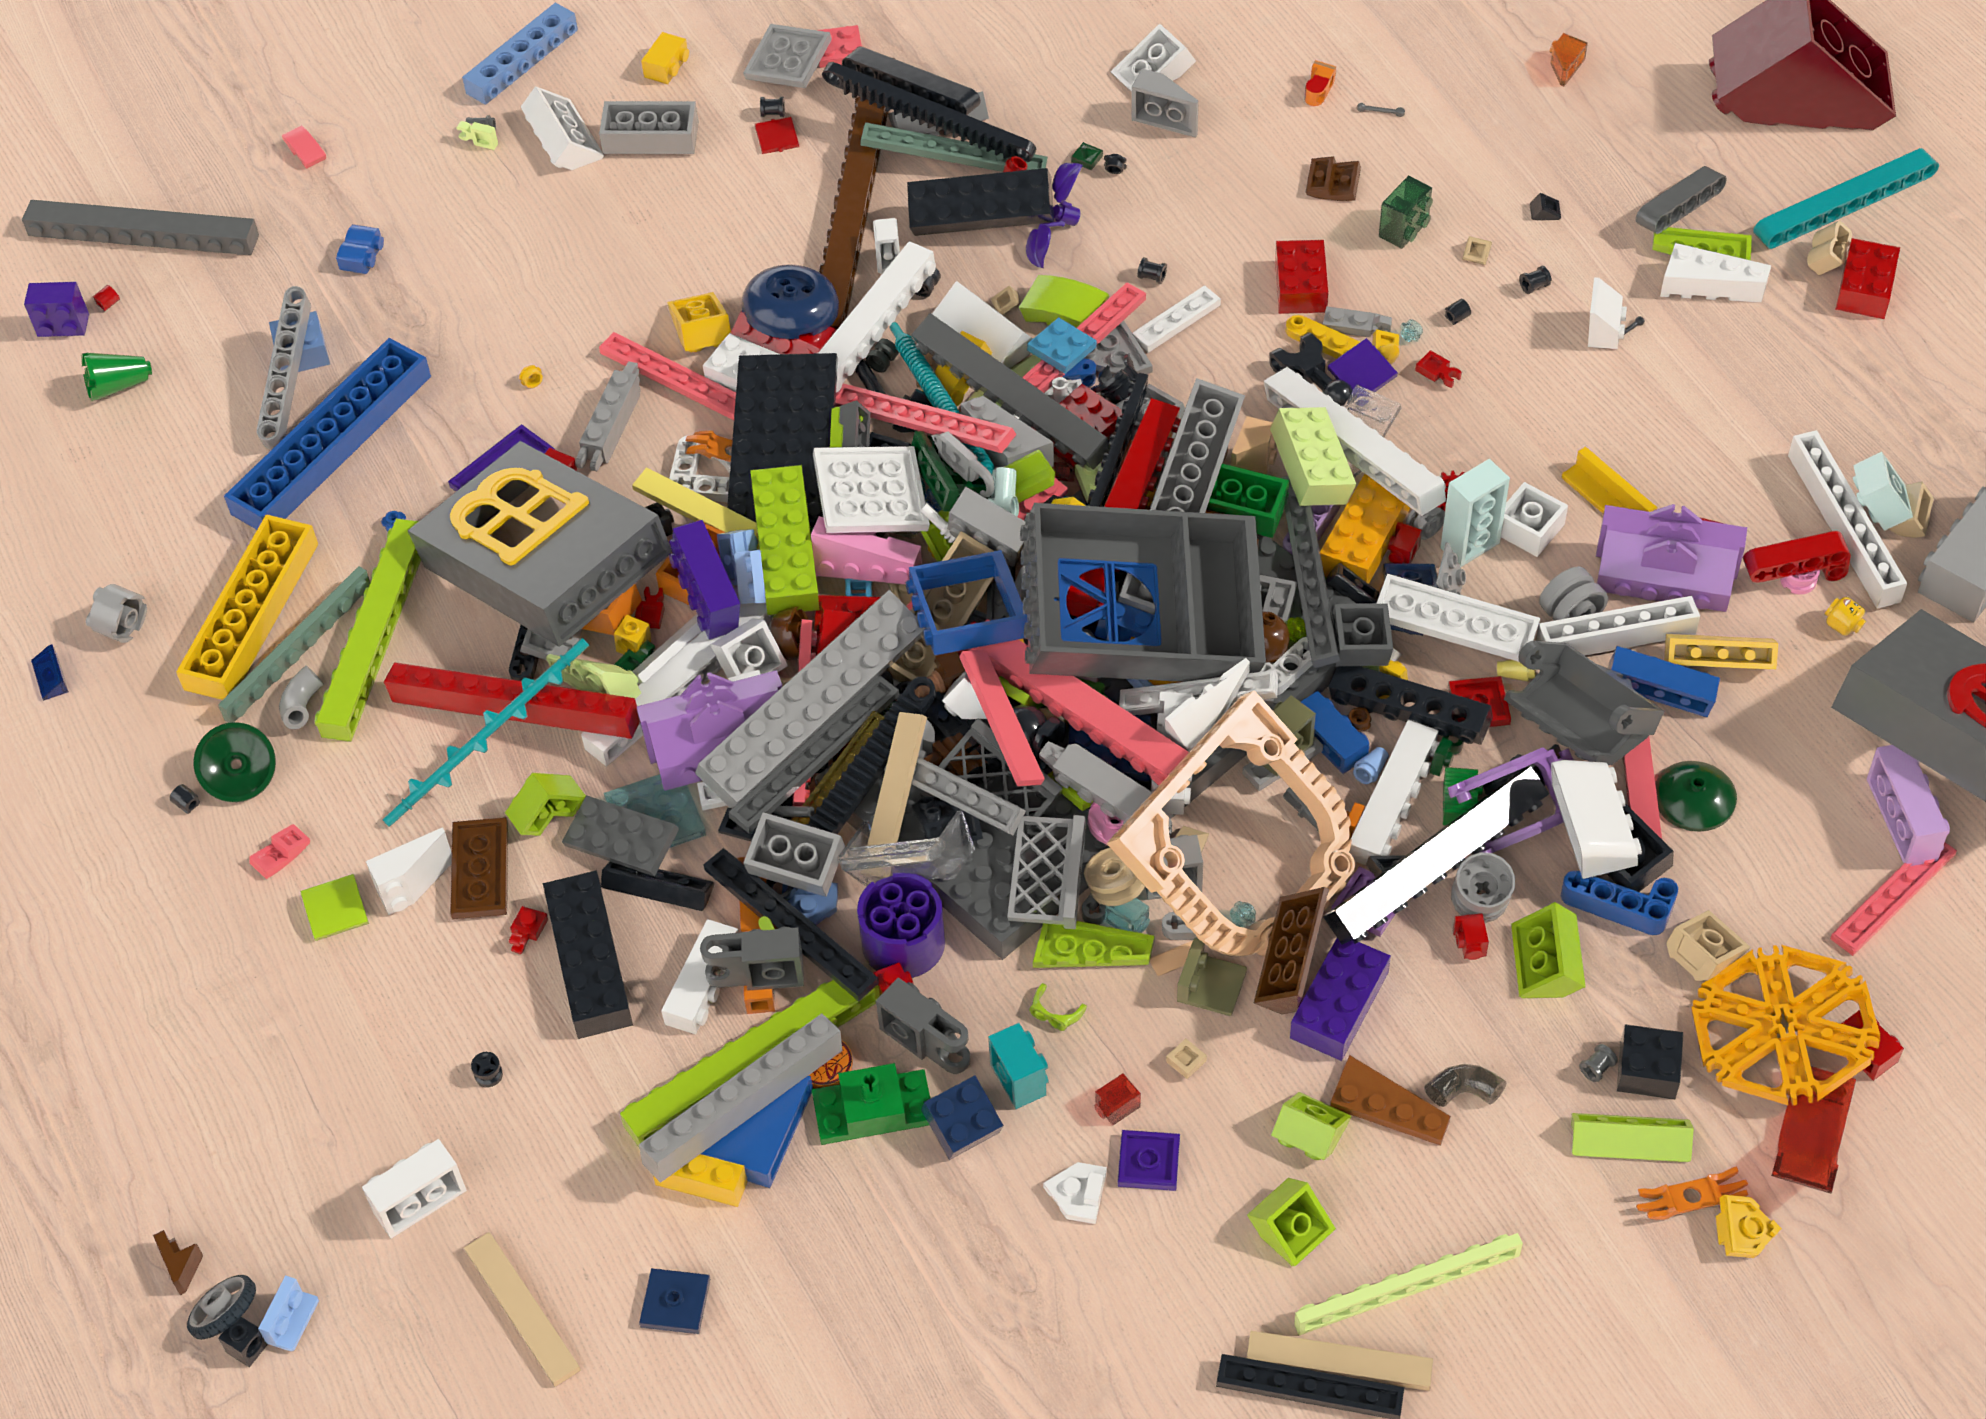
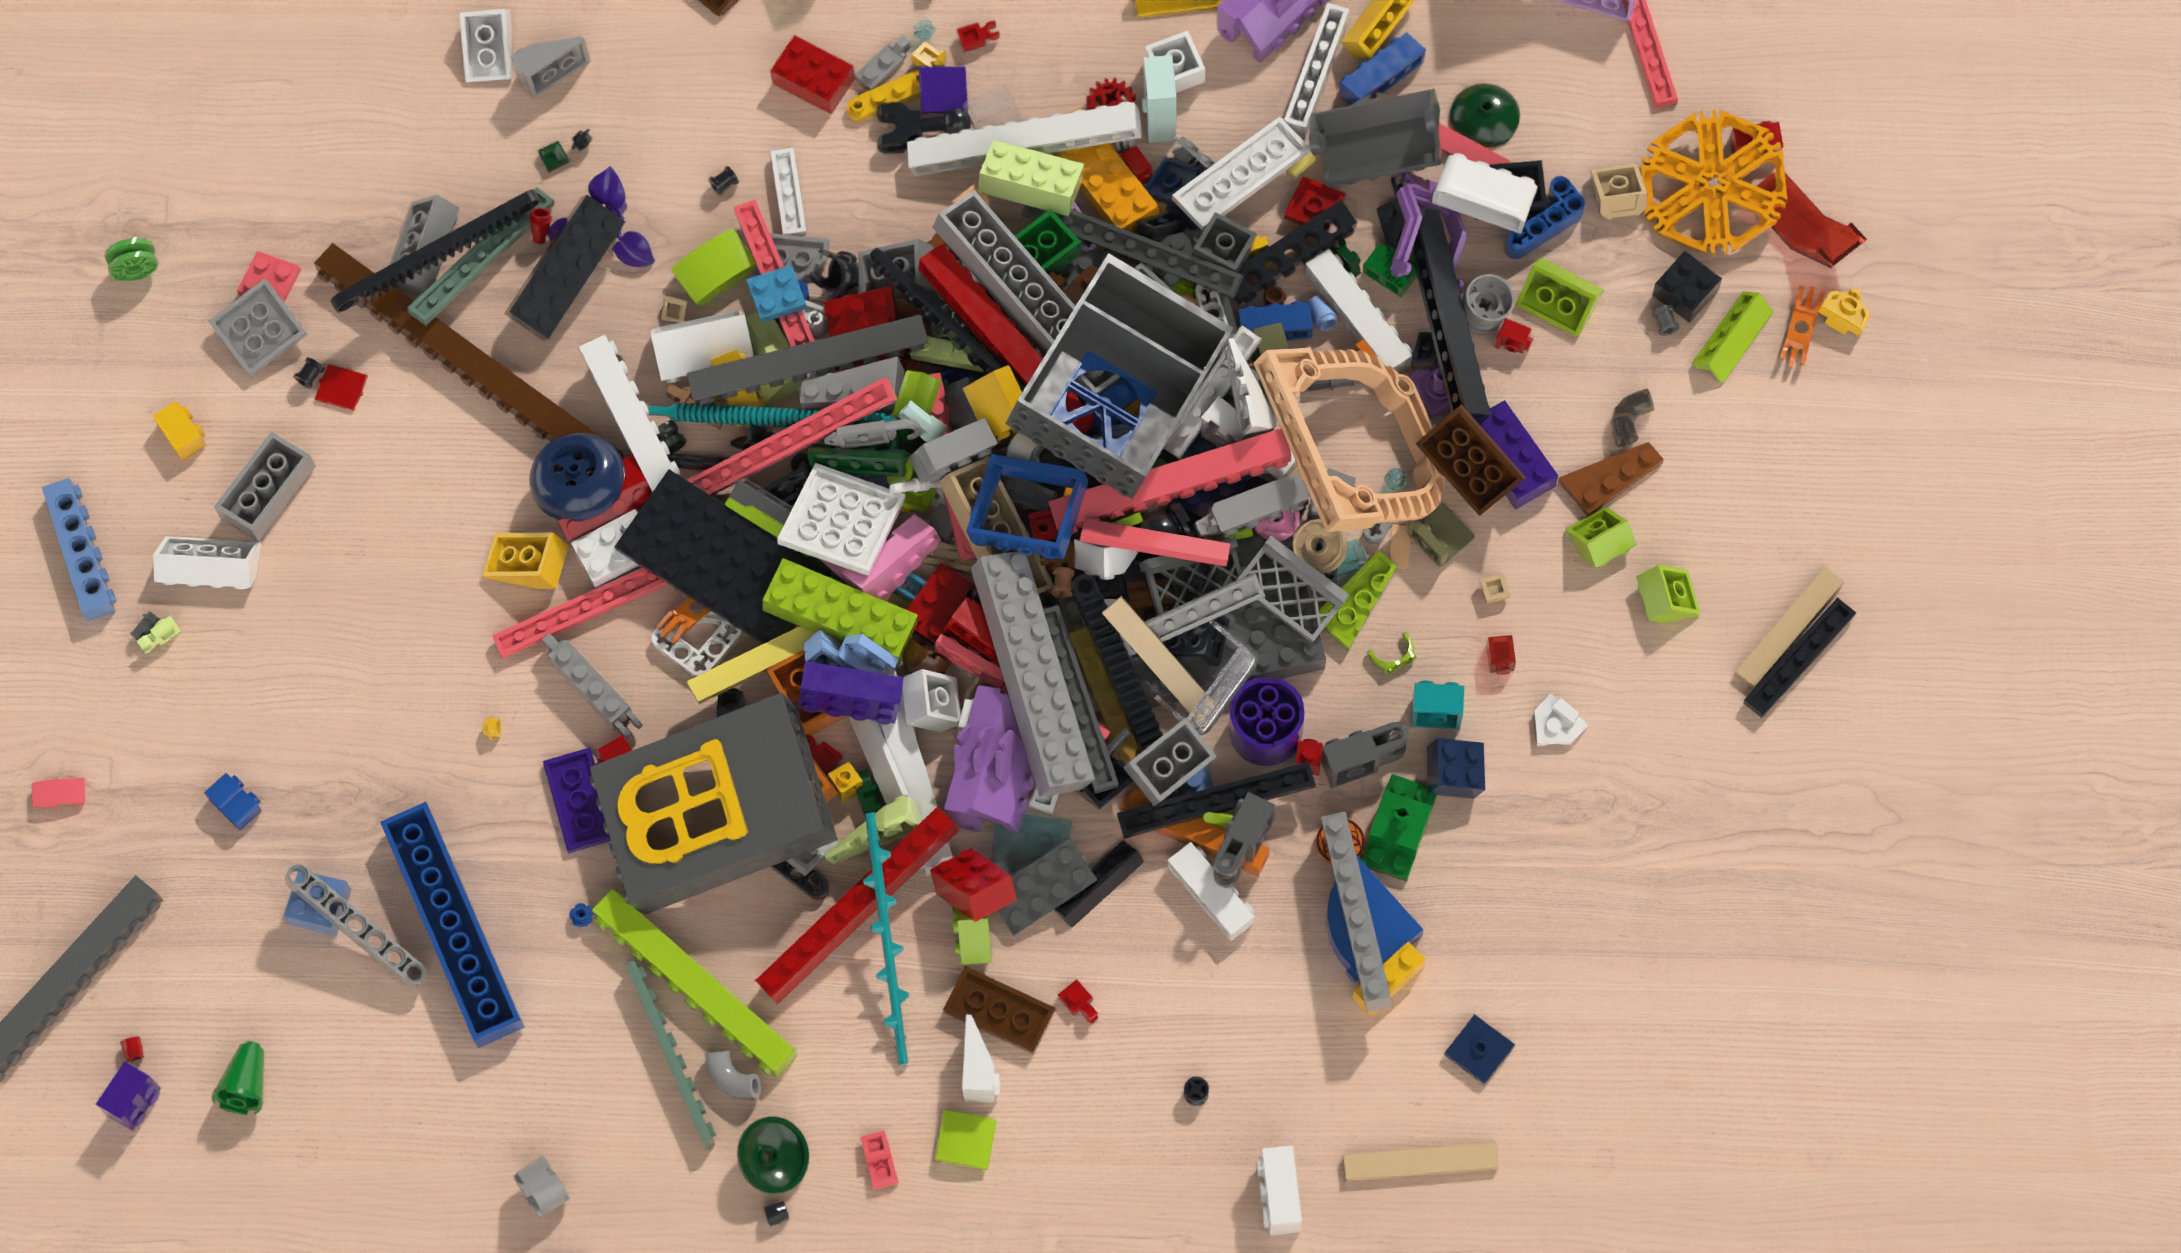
camera: 60 degrees left, 15 degrees up
yellow brick [176,515,318,700] -> none
black brick [542,870,633,1039] -> none
lime brick [620,980,880,1147] -> none
black beam [842,46,981,115] -> none
white brick [873,218,900,274] -> none
dark purple tile [1118,1130,1180,1191] -> none
yellowish green plate [1294,1233,1523,1335] -> none
light grey wheel [1539,566,1608,621] -> none
none -> red brick [930,848,1017,922]

